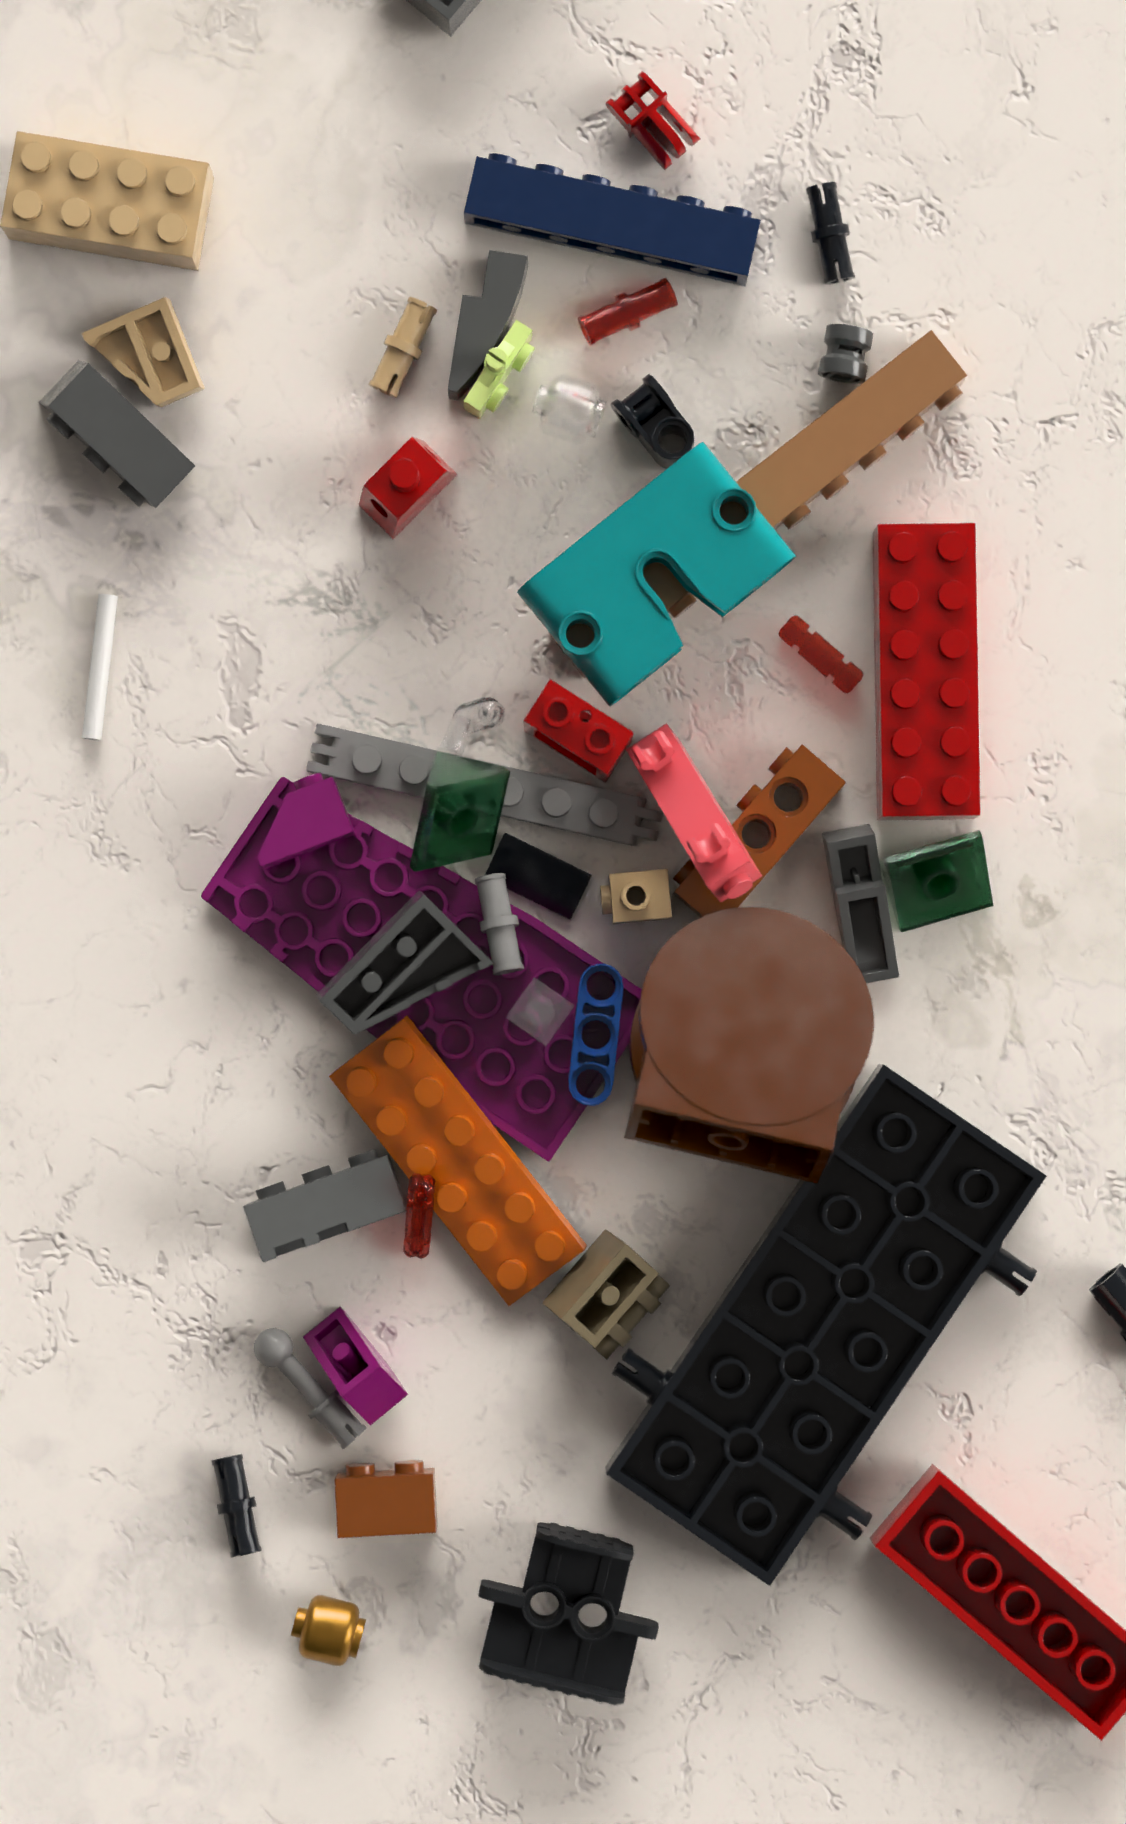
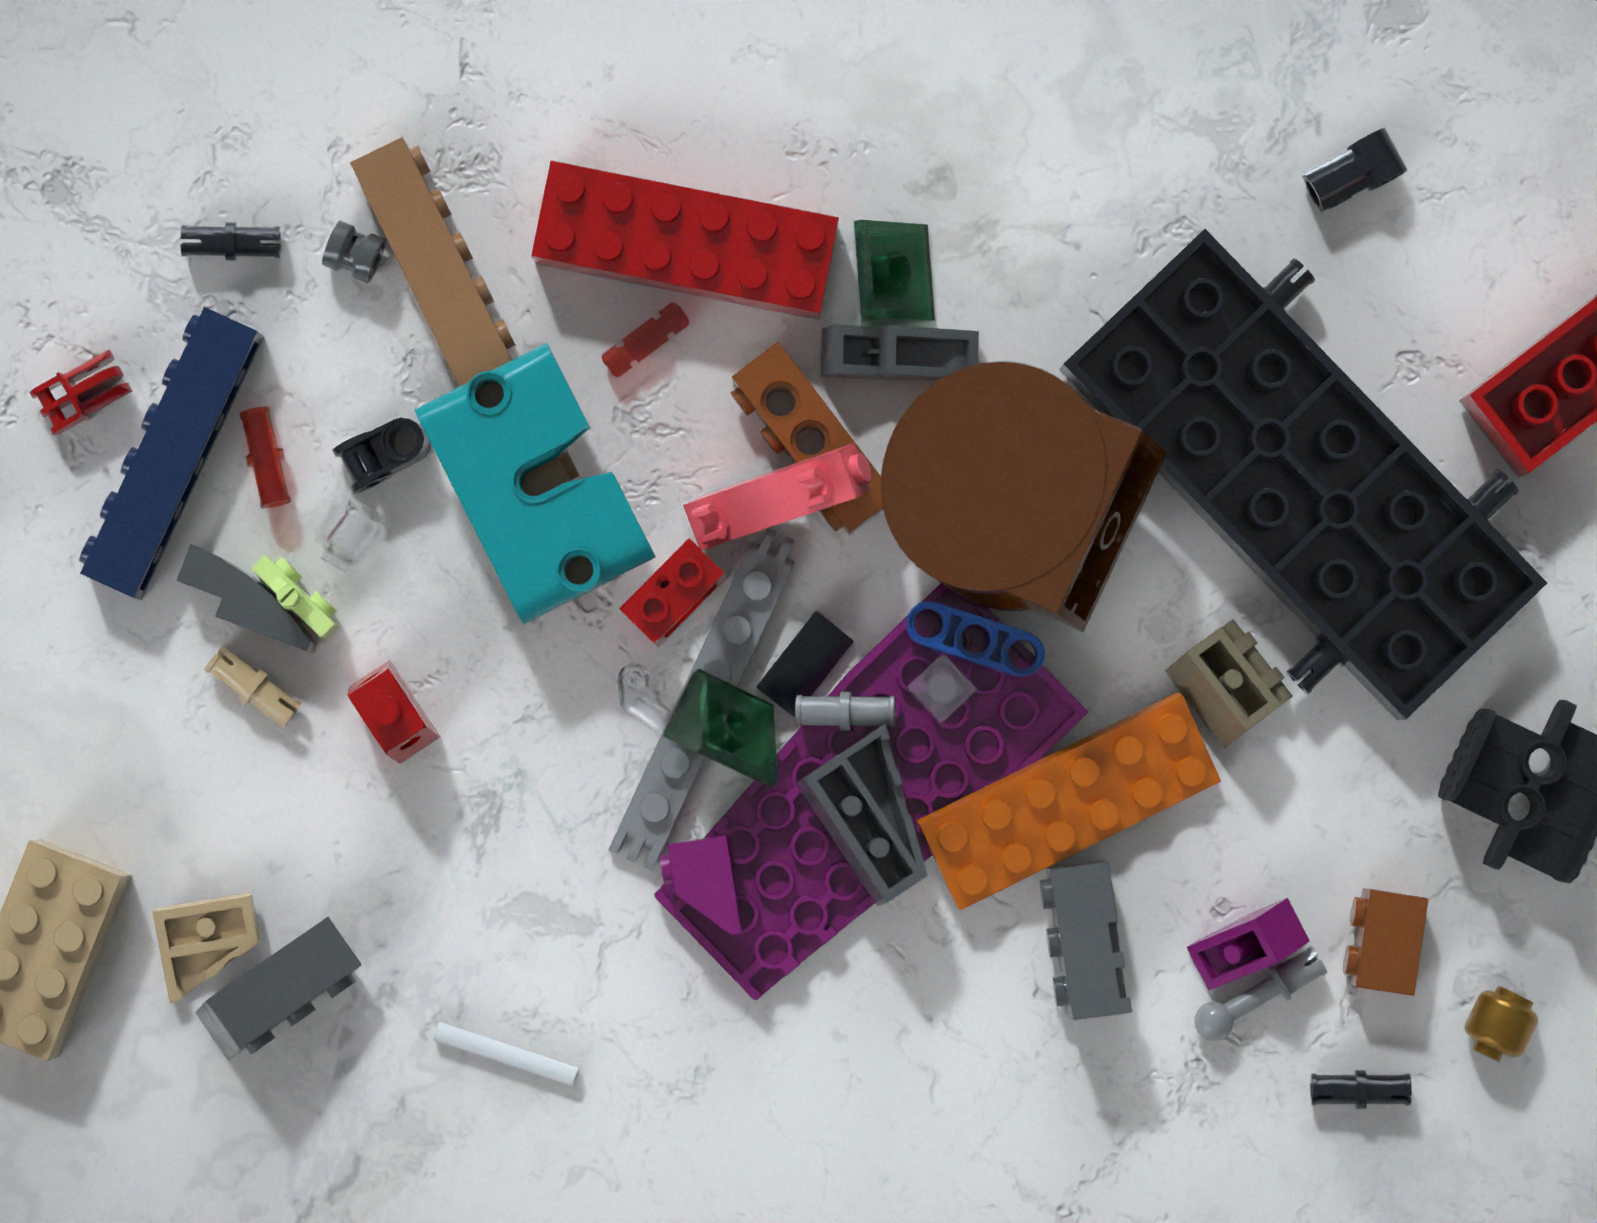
camera: 75 degrees left, 0 degrees up
clear red axle [403,1173,436,1259] -> none
tan brick [600,869,672,924] -> none

